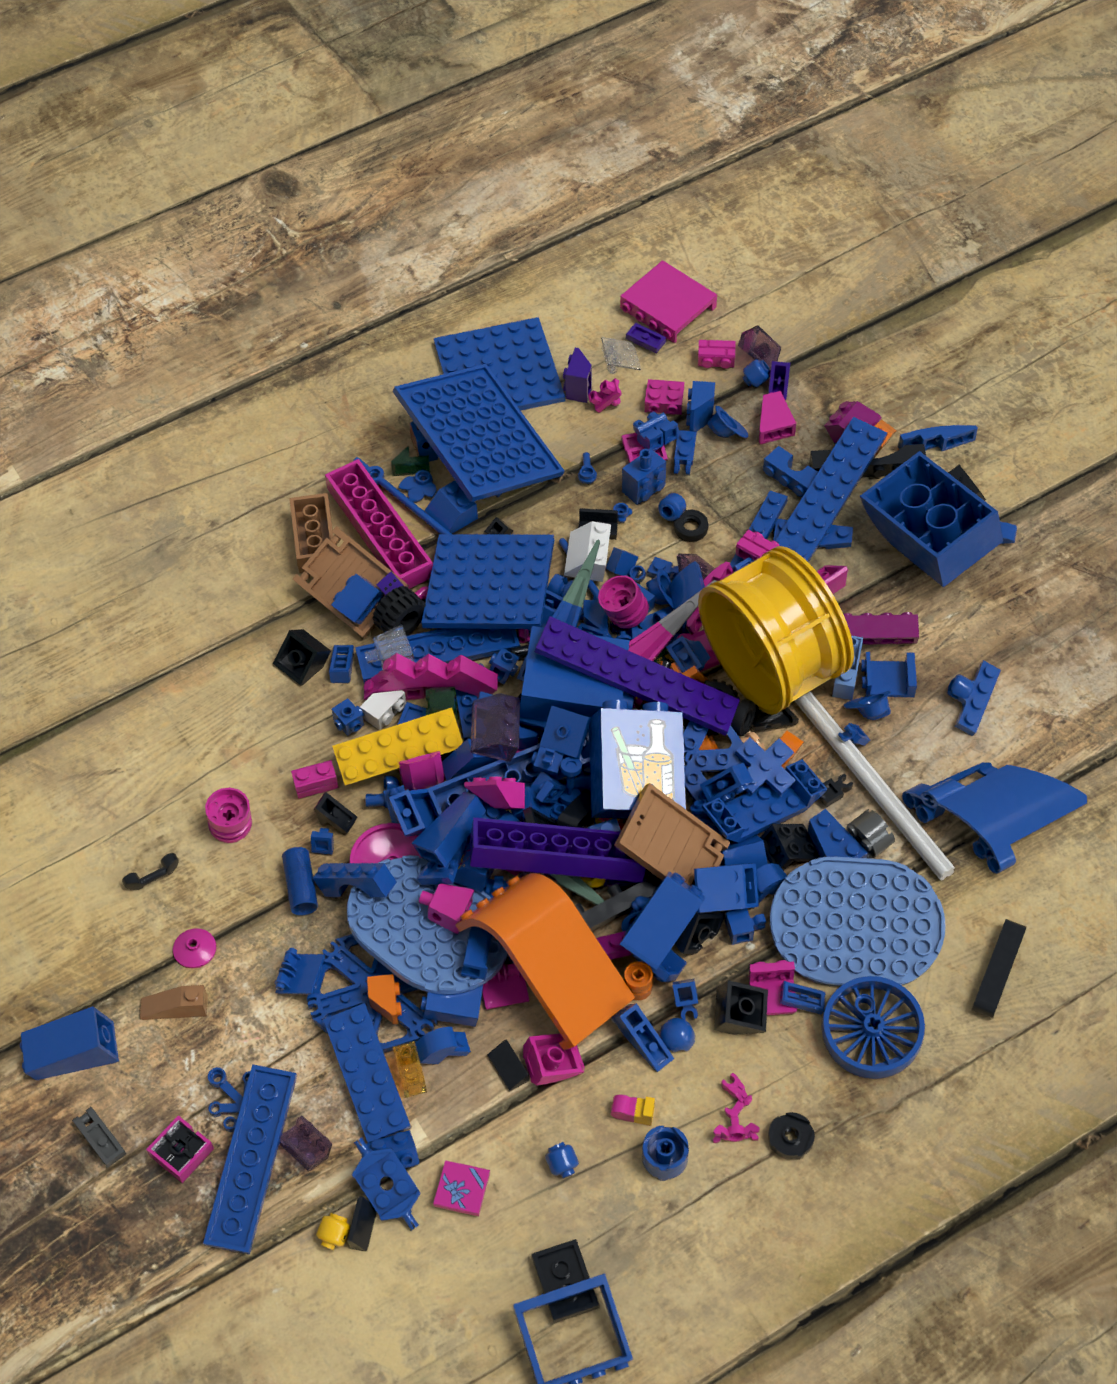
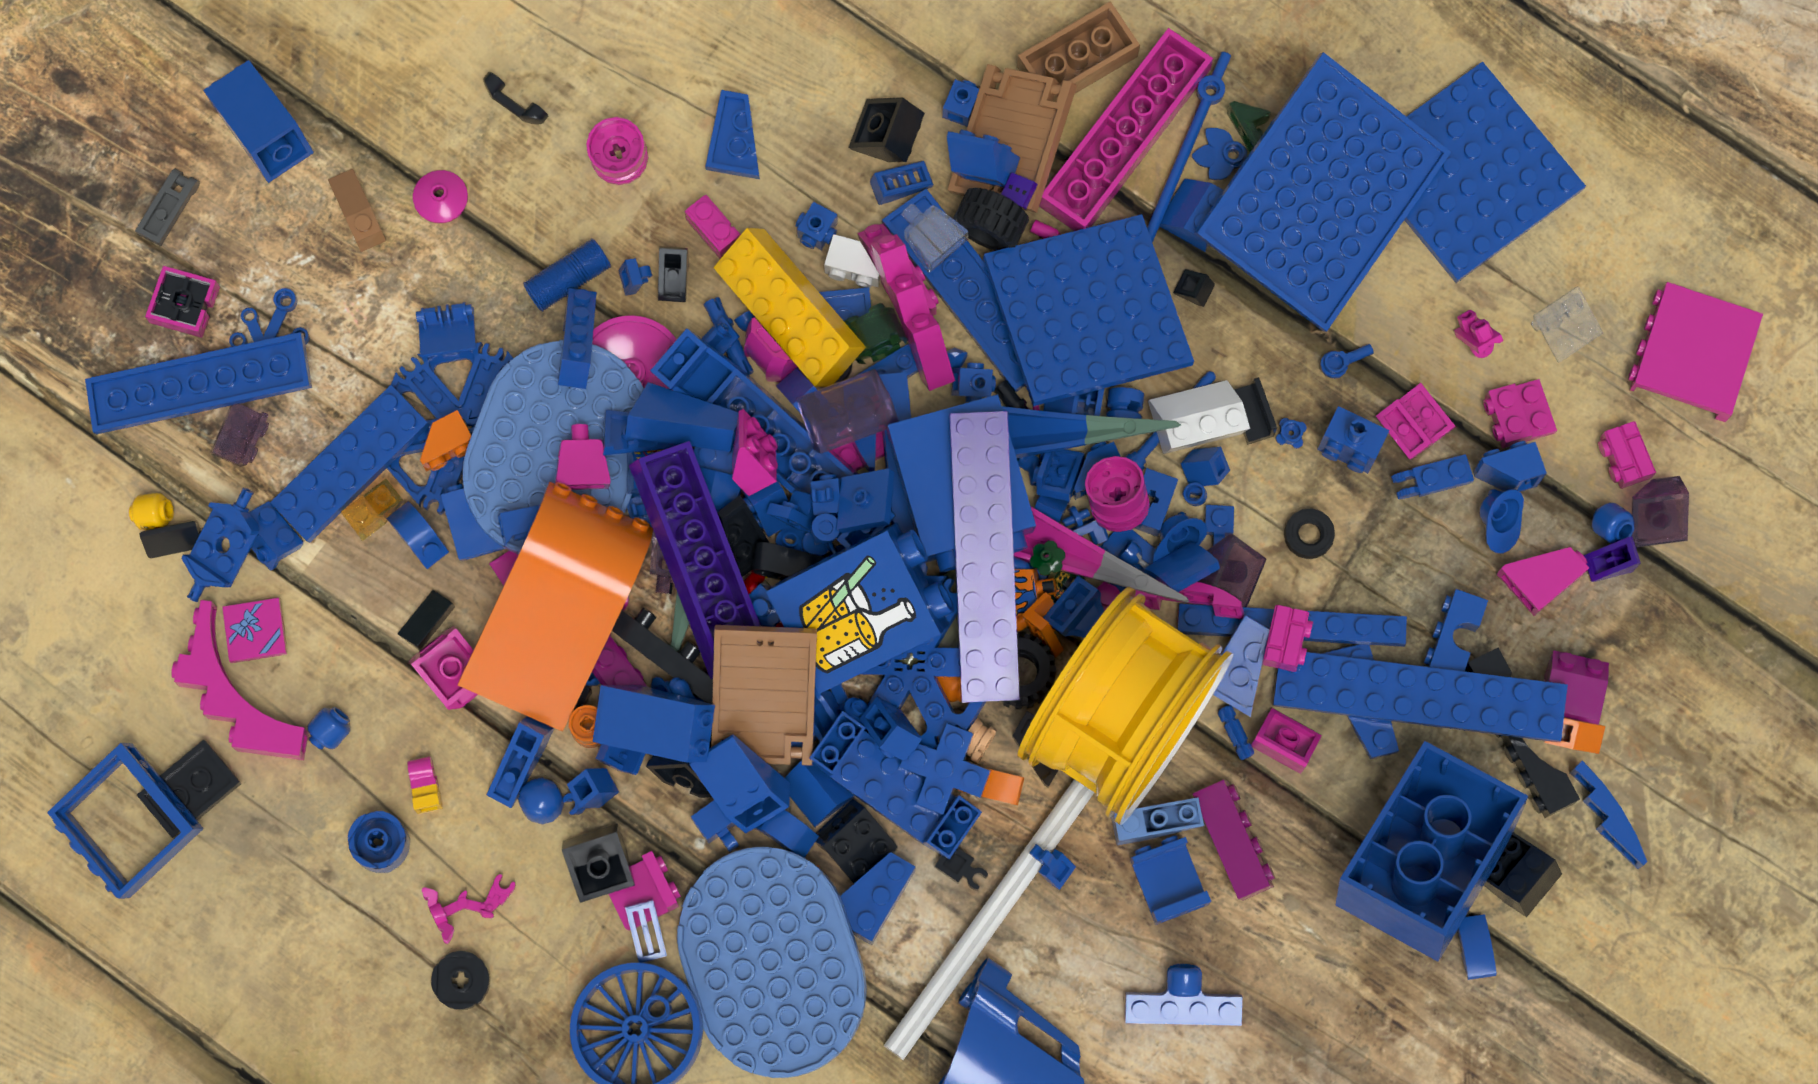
camera: 65 degrees right, 20 degrees up
dark purple slope [563,347,592,403] -> none
dark purple plate [626,323,666,354] -> none
blue hips [633,411,678,451] -> none
blue head [658,493,686,521] -> none
black tyre [731,699,756,736] -> none
blue piece [844,691,891,720] -> none
dark grey brick [846,809,895,859] -> none
none -> dark pink arch [171,600,309,760]
none -> blue wing [705,90,760,180]
none -> blue brick [942,80,979,127]
none -> dark green plant [1030,541,1066,576]

